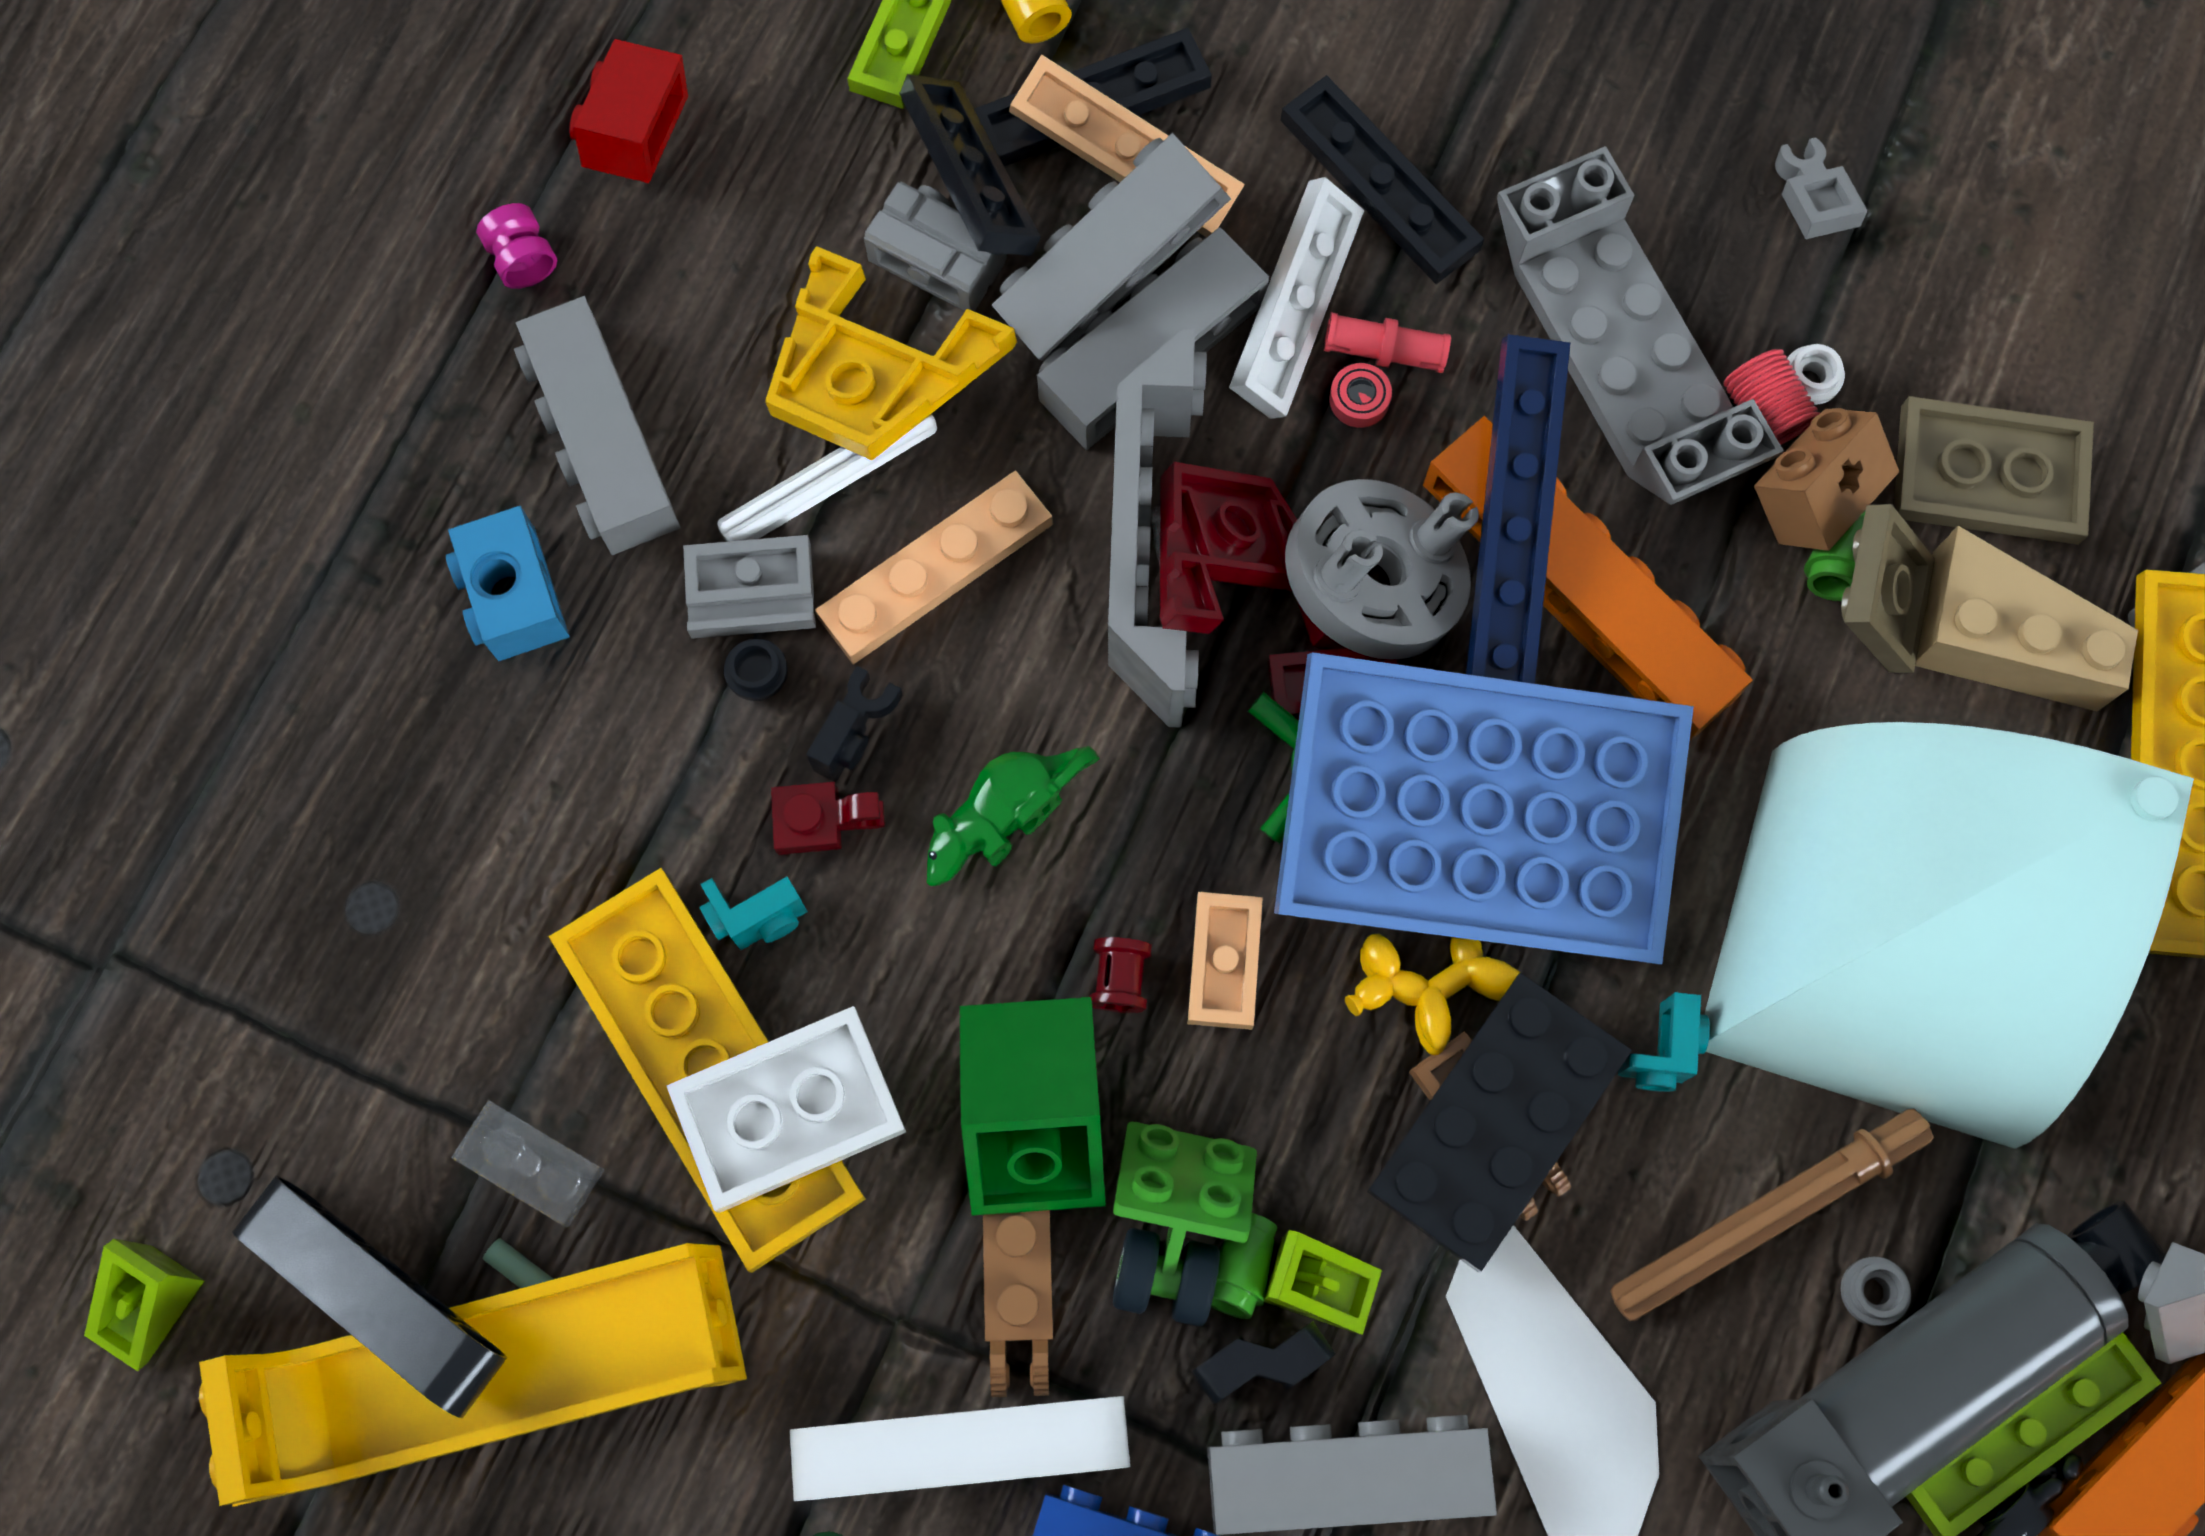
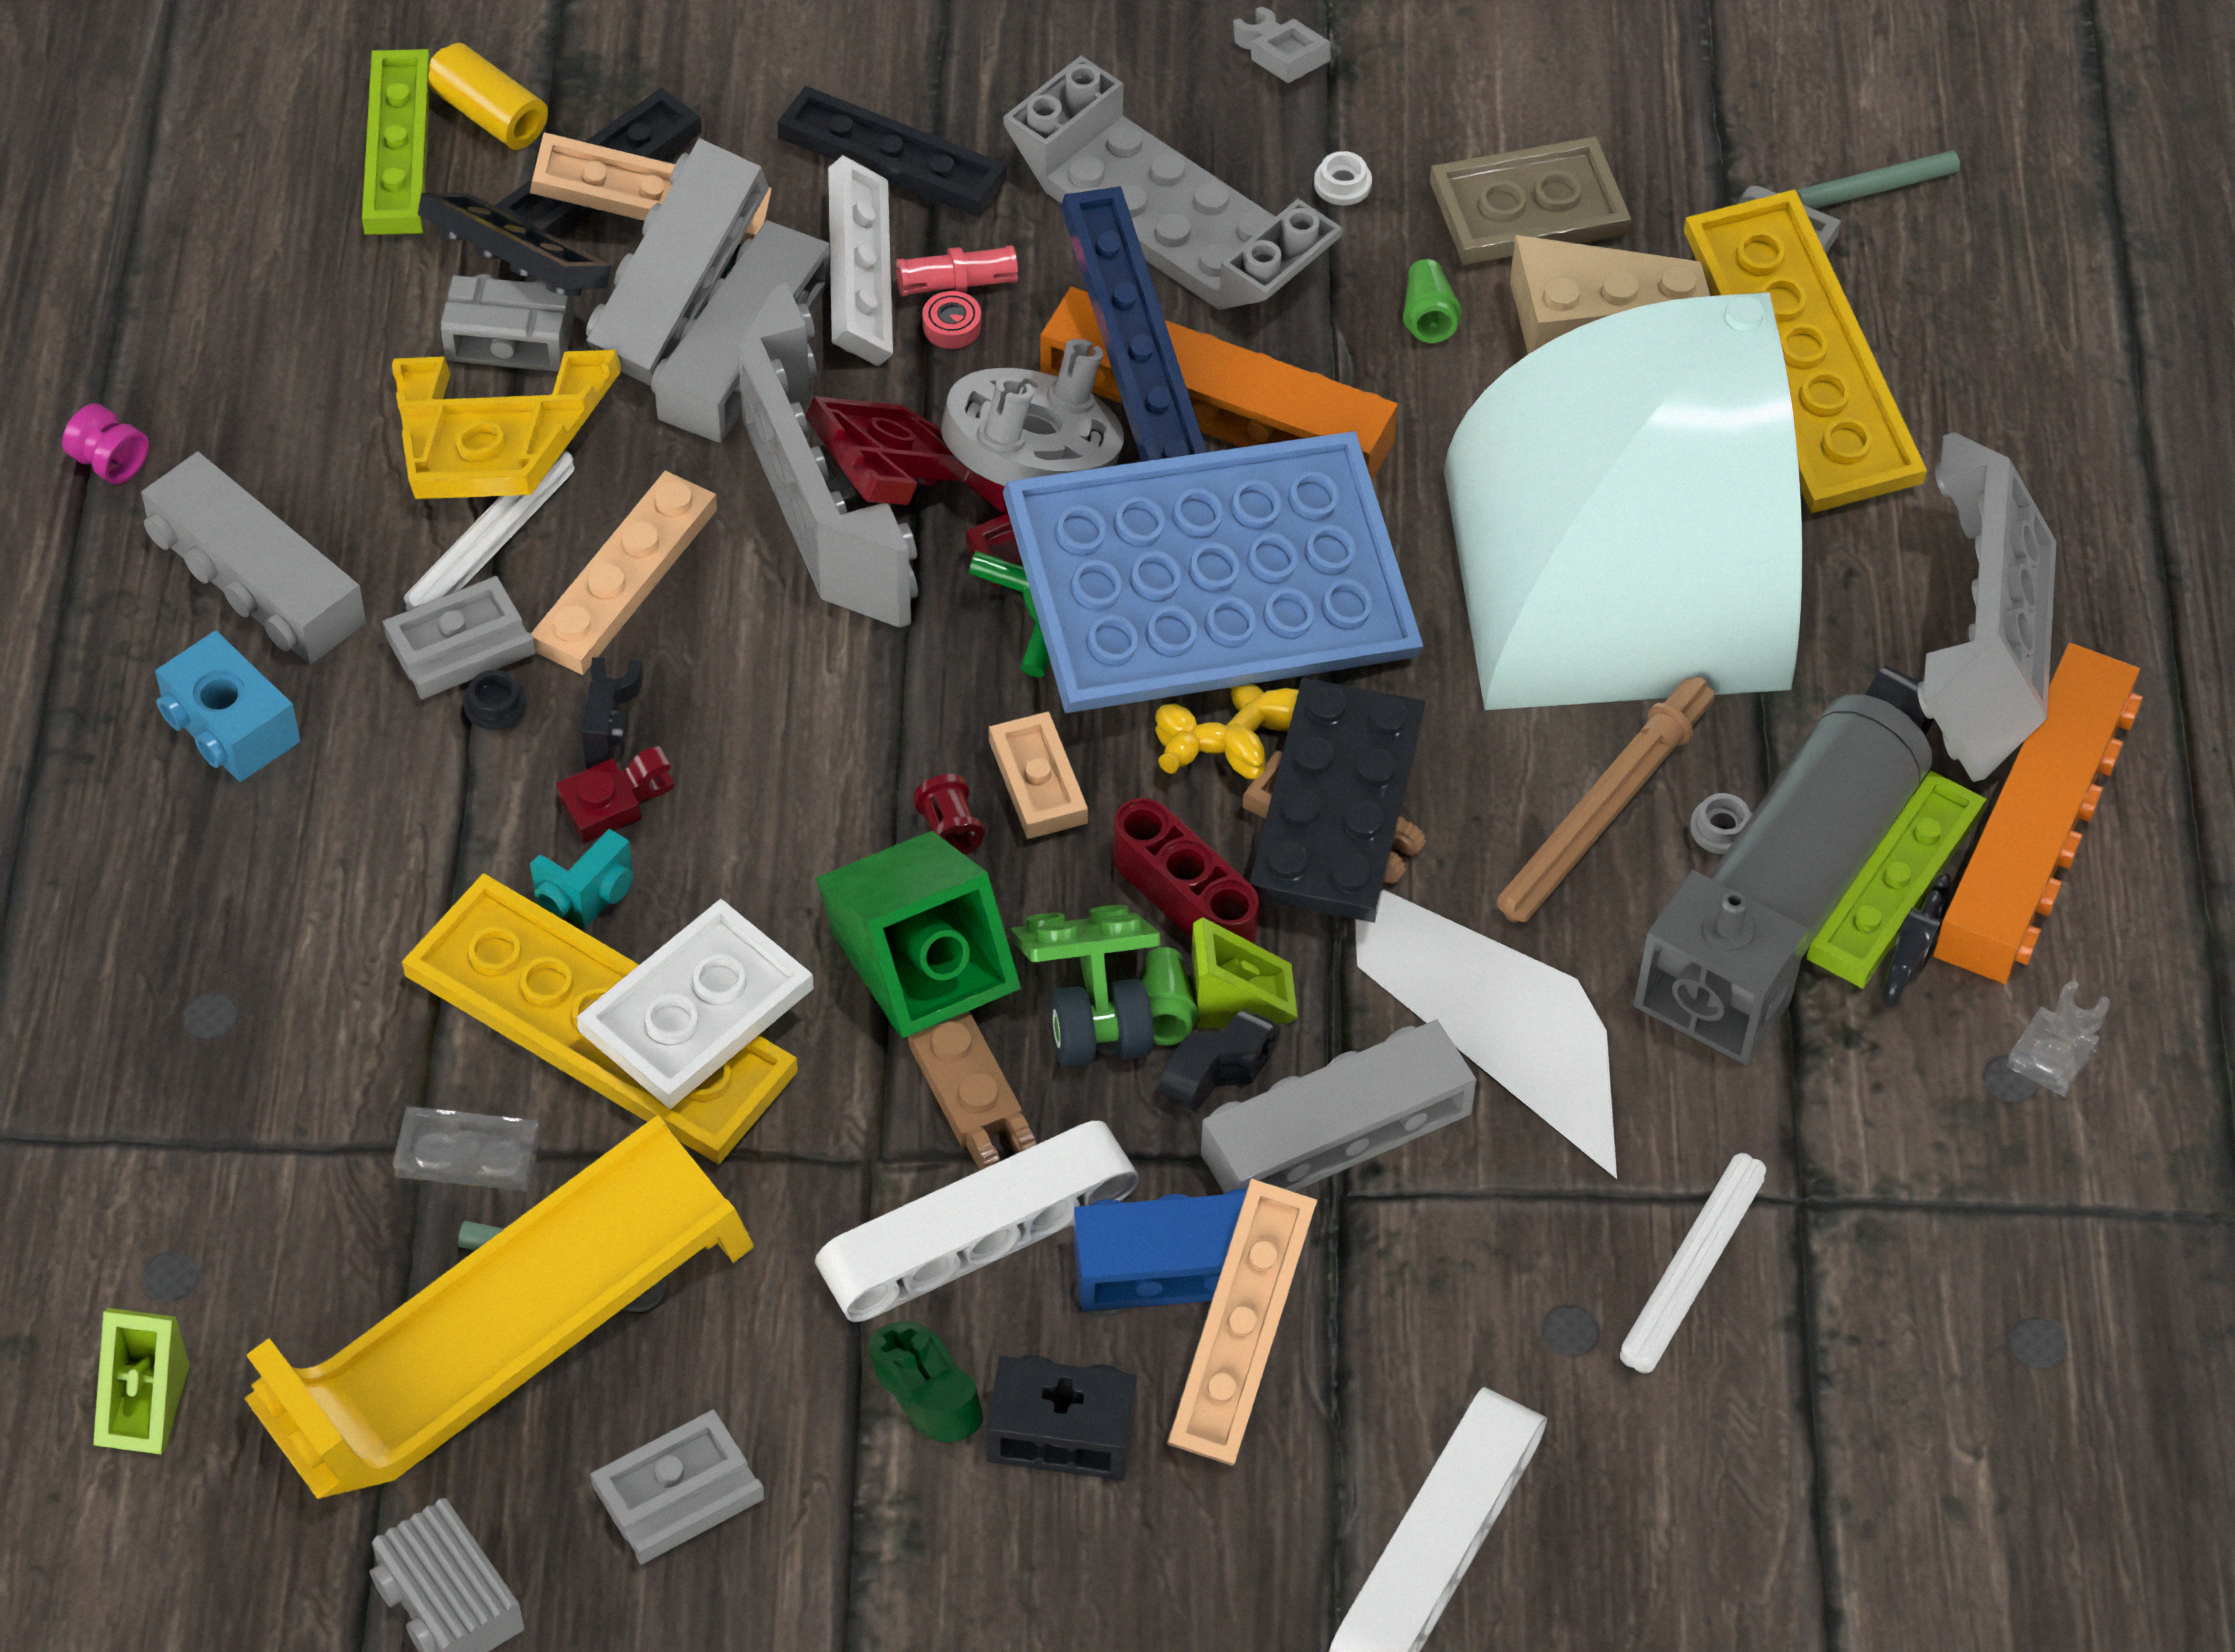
camera: 25 degrees left, 20 degrees down
beam [232,1175,507,1418] -> none
red brick [569,39,688,183] -> none
green animal [927,746,1100,886] -> none
teal bracket [1618,992,1710,1092] -> none
coral piece [1723,349,1820,445] -> none
medium nougat brick [1754,408,1899,551] -> none
dark tan plate [1841,504,1935,673] -> none
none -> dark red beam [1113,797,1259,944]

